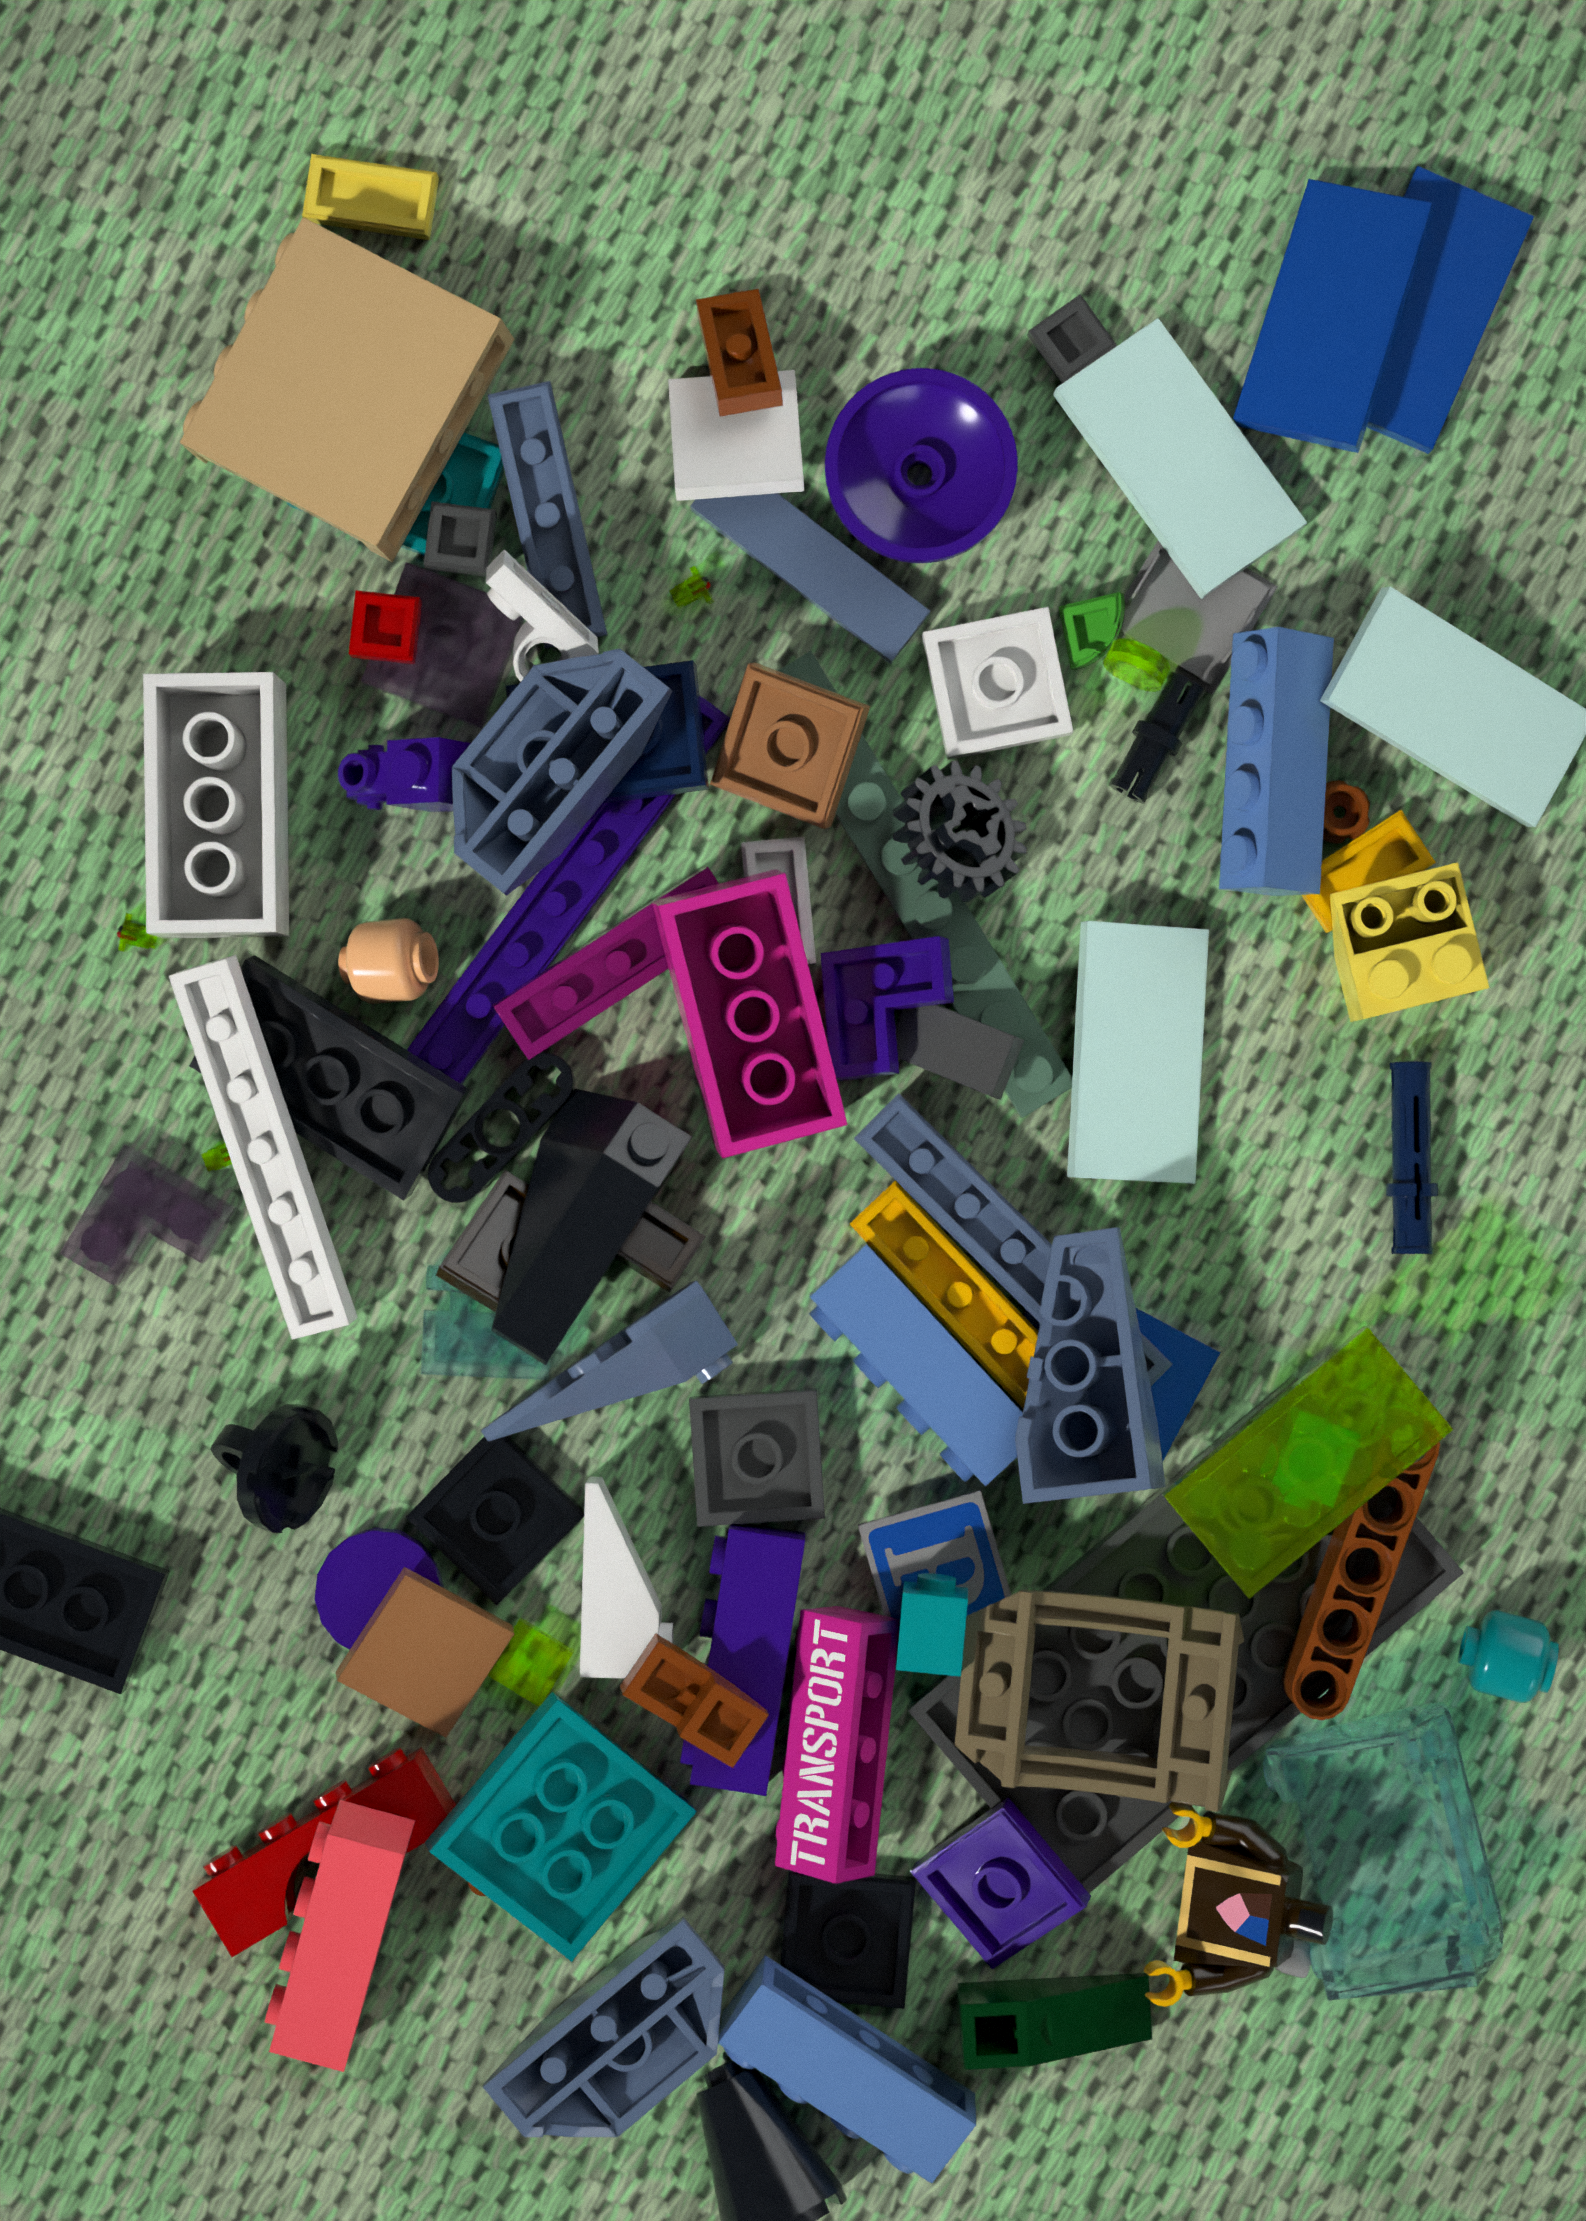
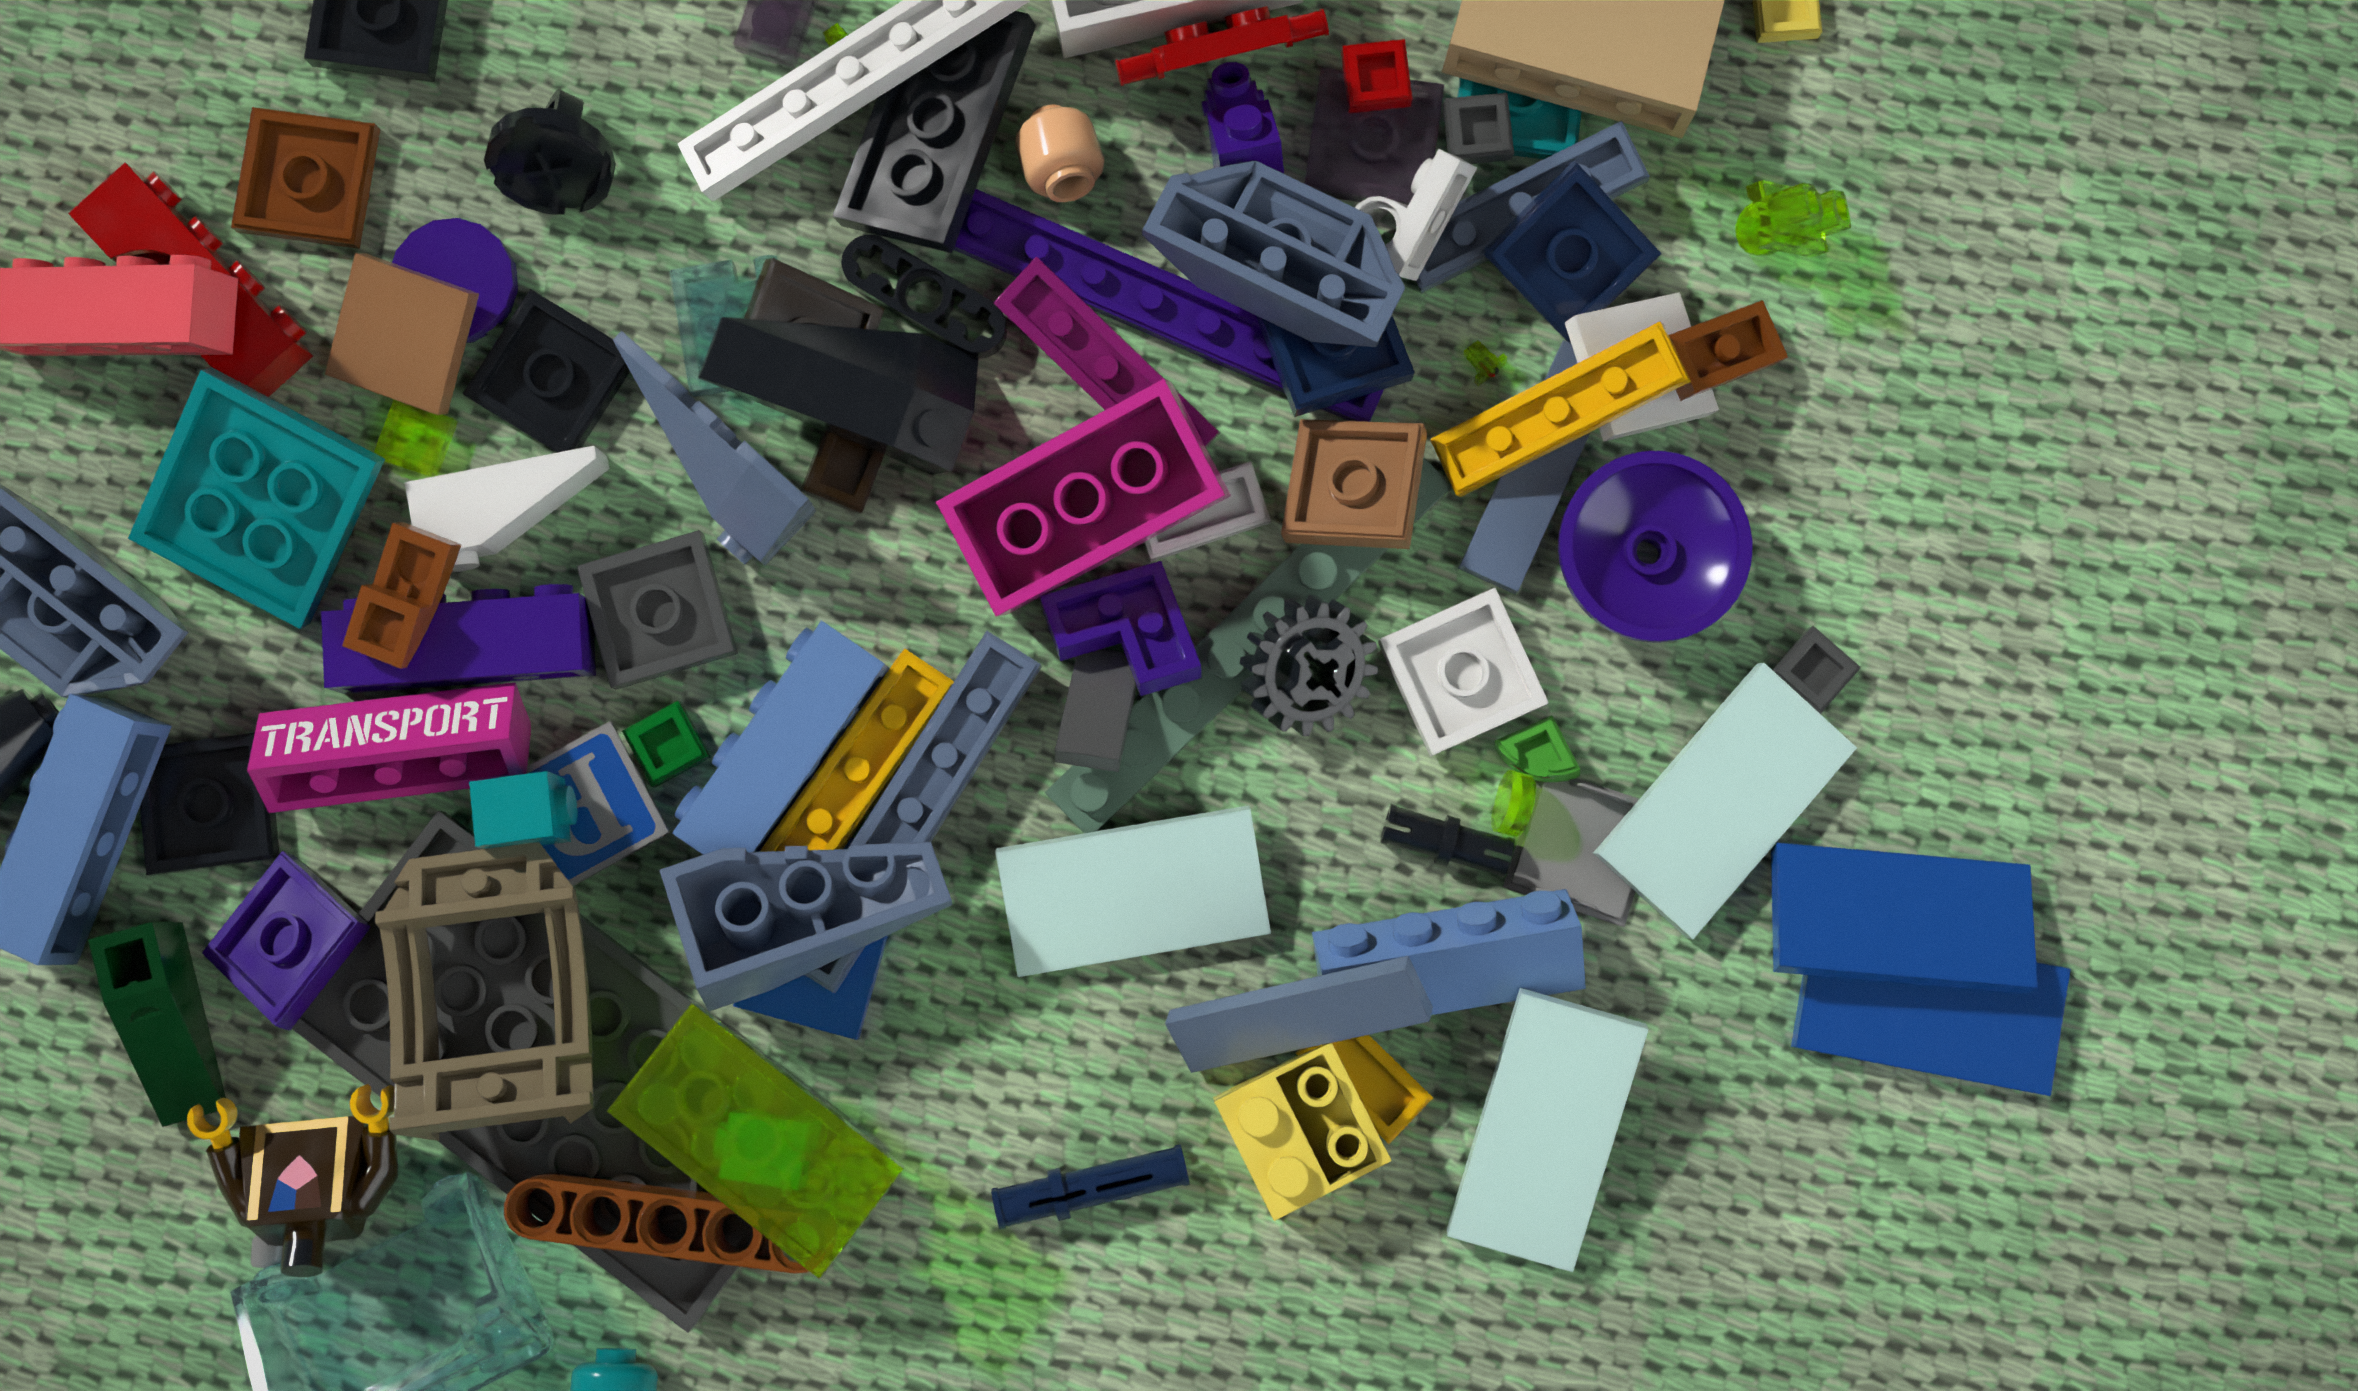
camera: 80 degrees right, 5 degrees down
dark orange plate [1323,780,1370,844] -> none
none -> dark orange tile [231,107,380,249]
none -> green tile [622,701,711,788]
none -> red plate [1115,6,1329,86]
none -> sand blue tile [1165,956,1433,1073]
none -> yellow tile [1430,321,1691,497]
none -> dark blue tile [1481,161,1662,343]
none -> clear neon green hips [1735,180,1851,257]

